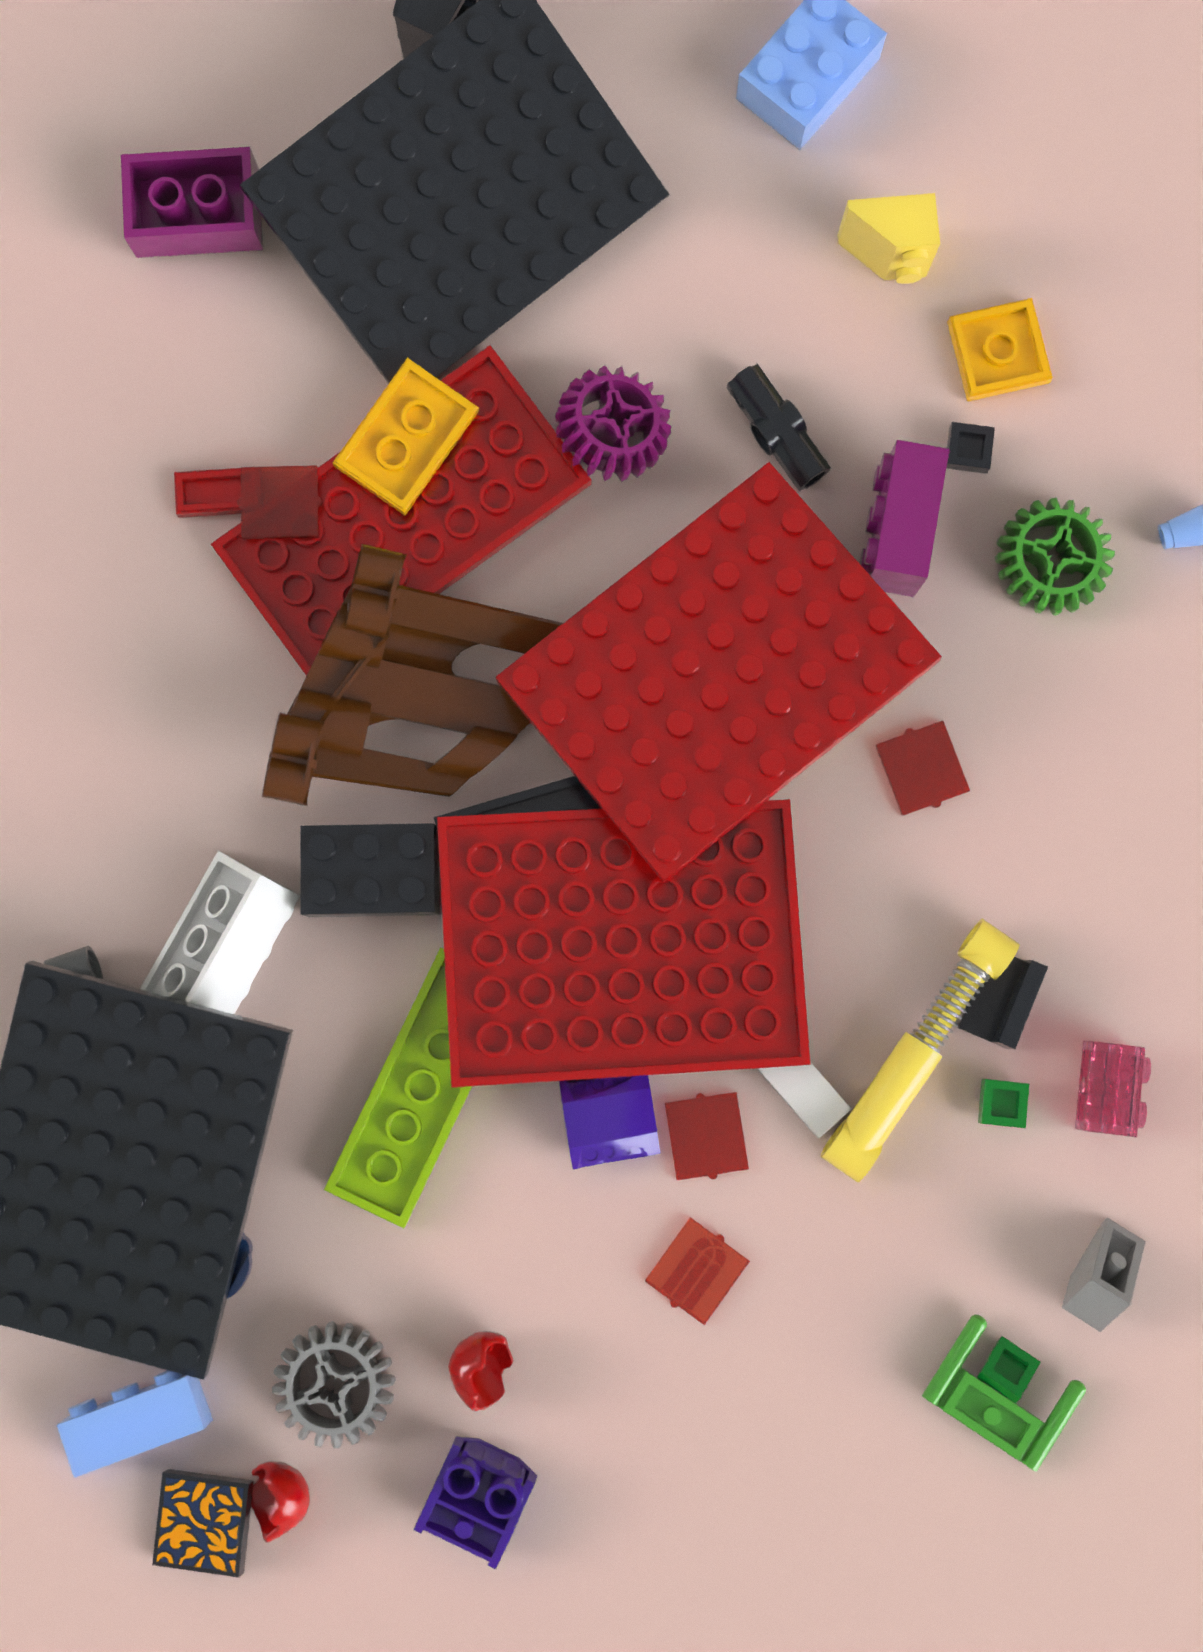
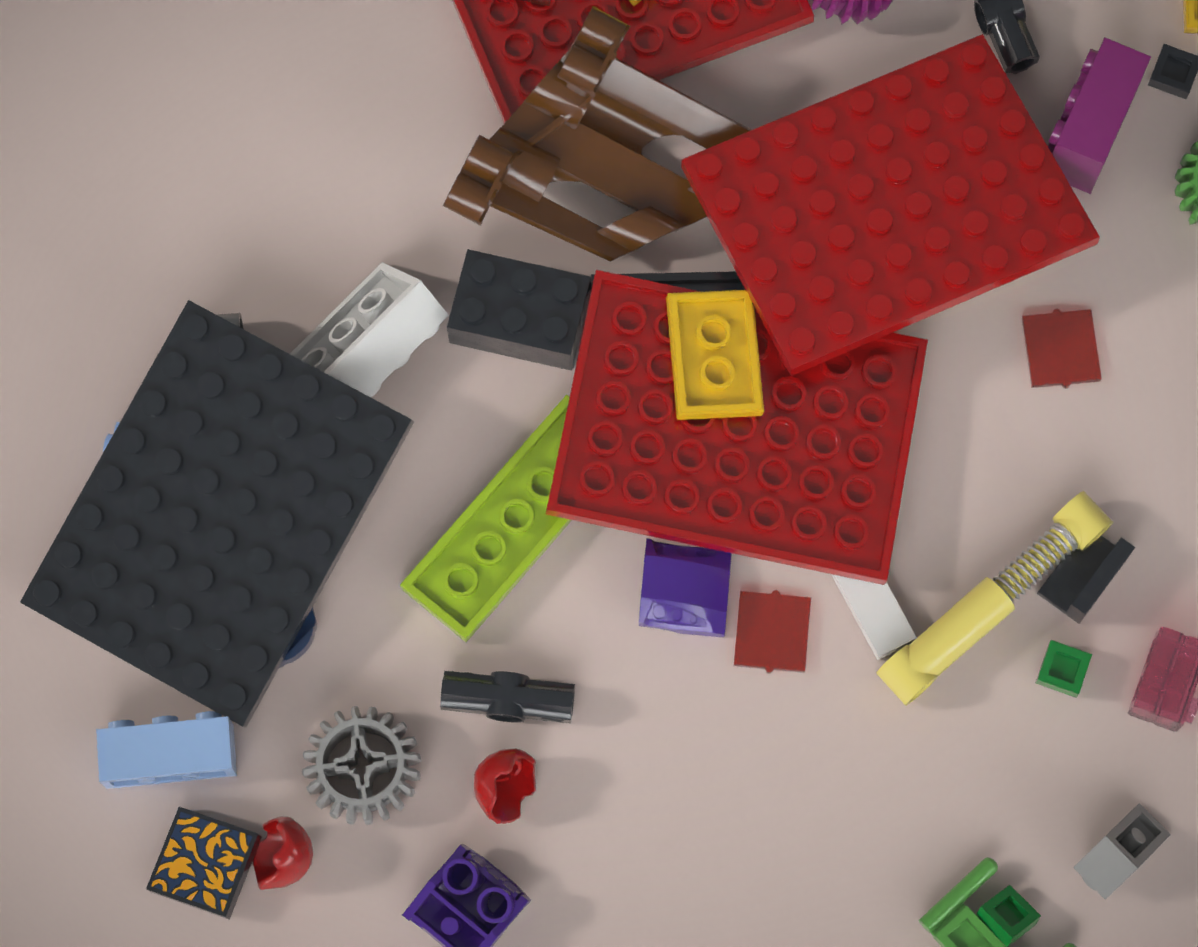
camera: 15 degrees right, 10 degrees down
clear red piece [645,1217,750,1325] -> none
none -> black piece [440,671,575,723]
none -> yellow tile [666,290,764,420]

